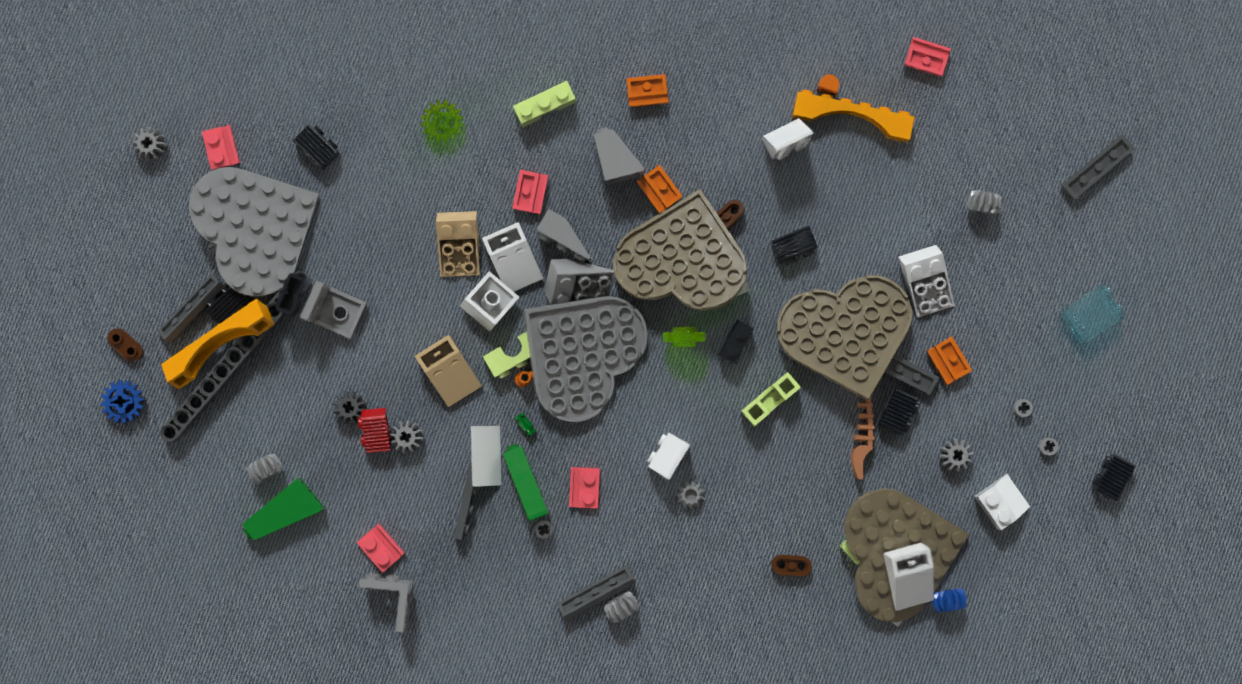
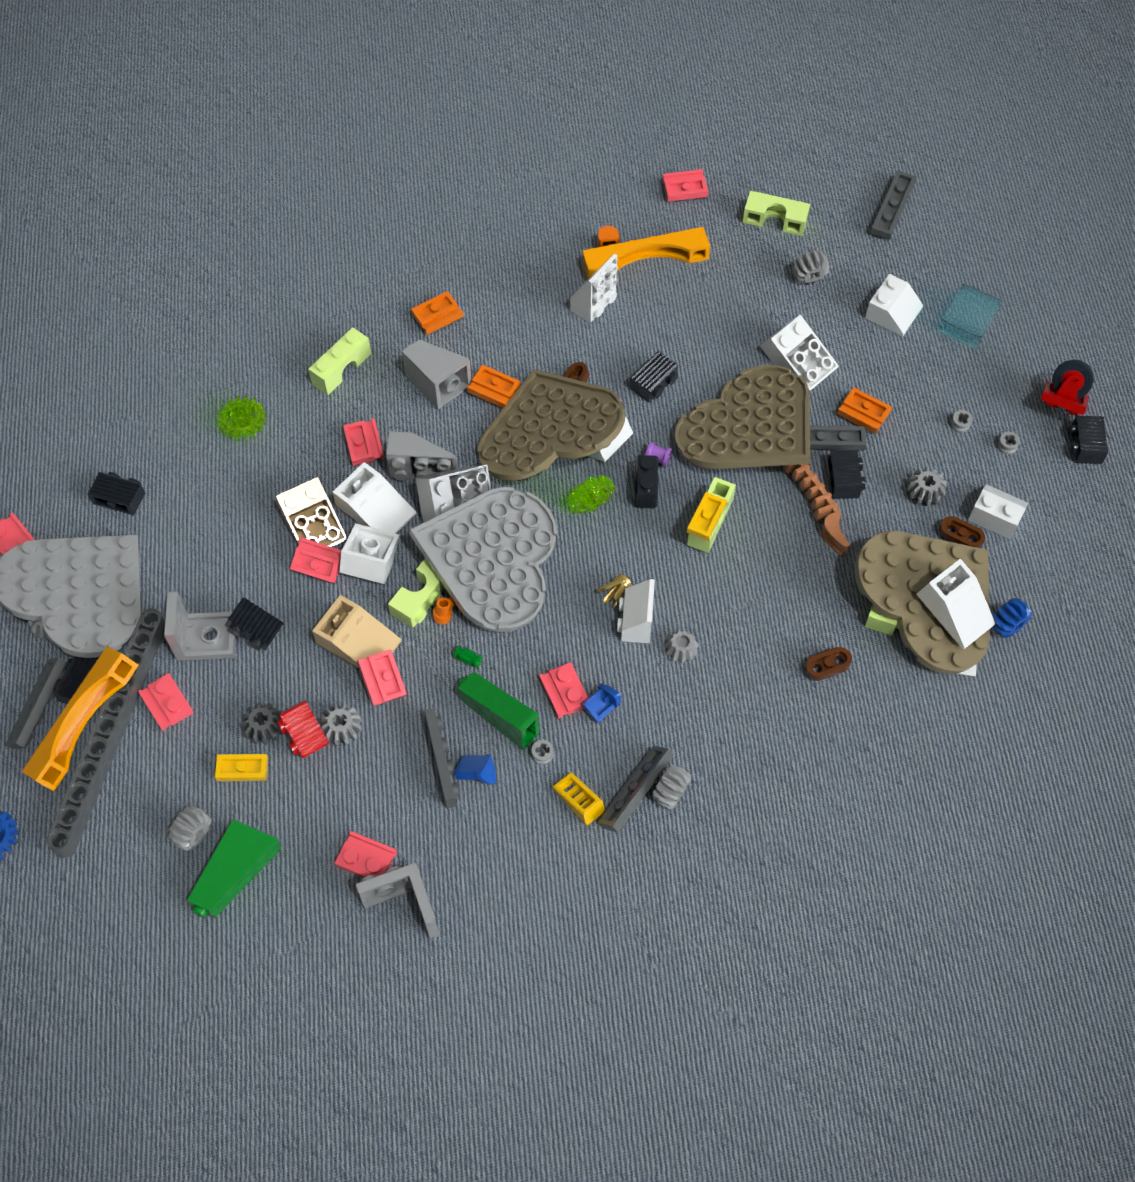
camera: 30 degrees left, 25 degrees down
black brick [276,273,309,317] -> none
white sticker [471,426,501,487] -> none
none -> coral plate [138,673,194,731]
none -> yellow plate [215,754,268,781]
none -> black brick [225,597,284,651]
none -> coral plate [290,537,342,583]
none -> coral plate [357,649,407,707]
none -> blue tile [454,754,496,784]
none -> yellow slope [552,772,605,825]
none -> blue tile [581,683,621,723]
none -> pearl gold piece [597,574,632,608]
none -> medium lavender bush [645,441,672,467]
none -> yellow plate [687,492,727,541]
none -> yellowish green arch [743,191,810,236]
none -> white slope [865,274,923,337]
none -> reddish brown plate [939,516,985,548]
none -> plate [1041,359,1094,416]

